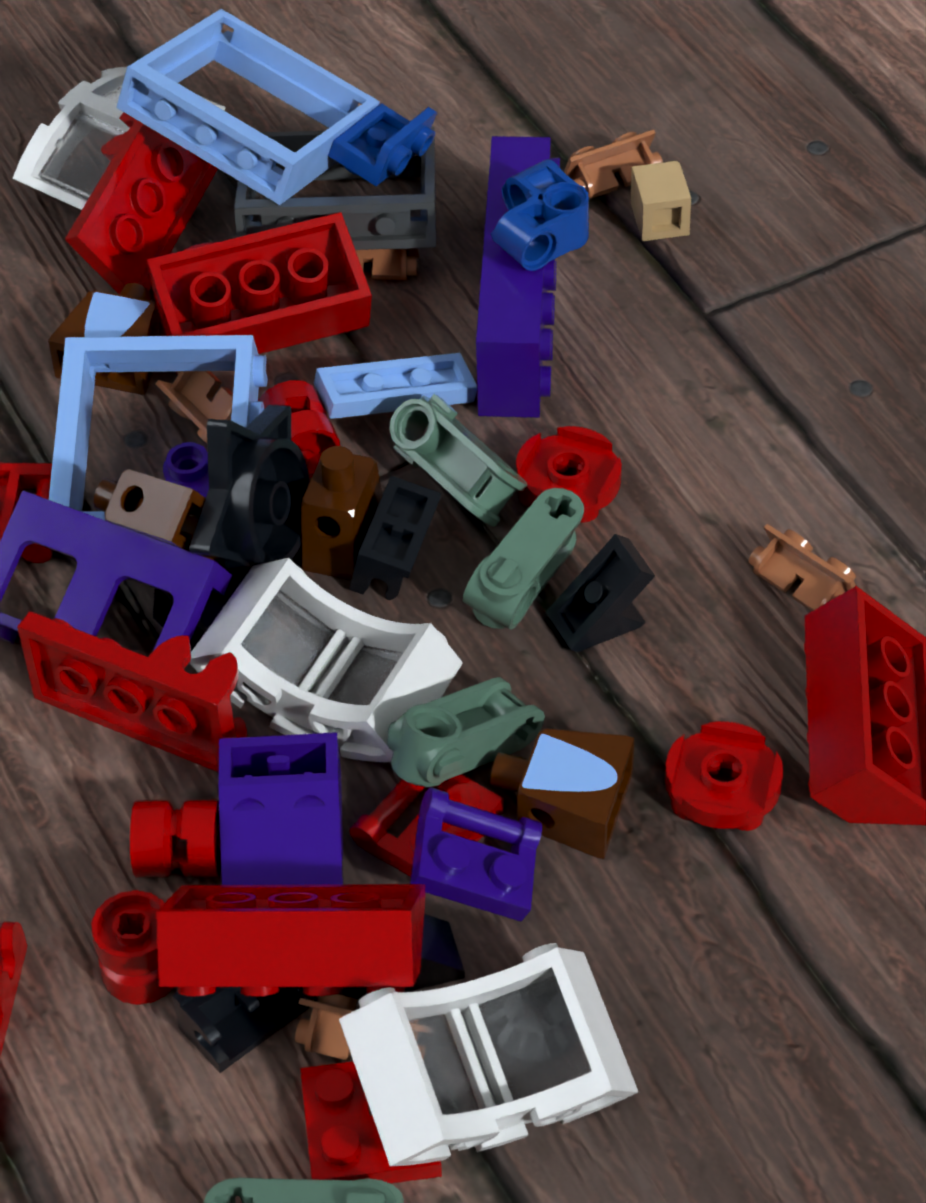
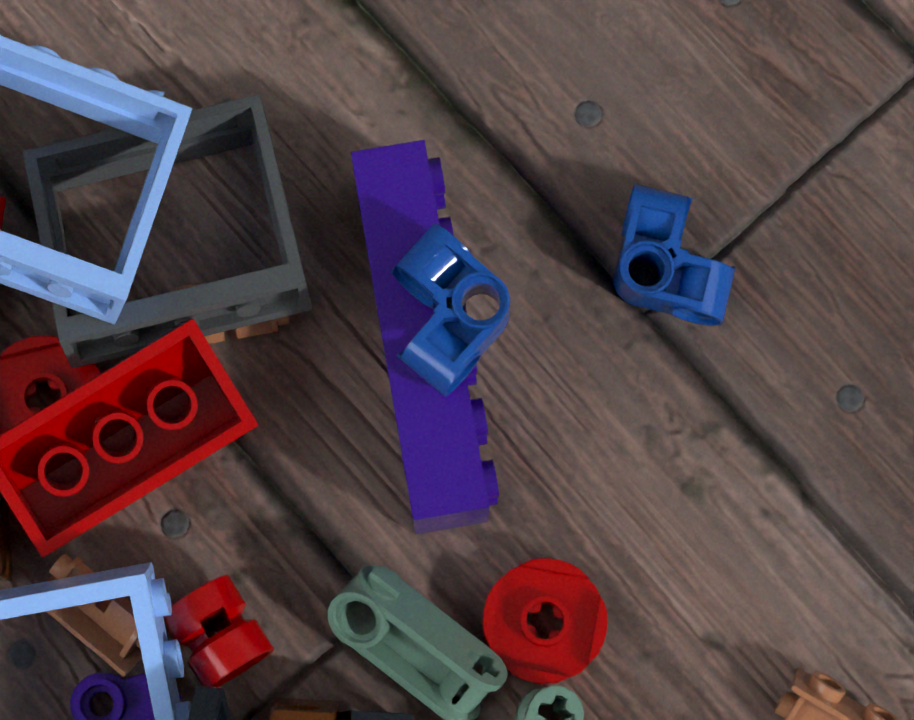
camera: 15 degrees left, 30 degrees up
light blue plate [313,353,477,419] -> none
blue bracket [328,103,437,187] -> none
nougat hinge [564,129,663,200] -> none
tan panel [631,161,692,241] -> none
none -> blue piece [614,183,736,326]

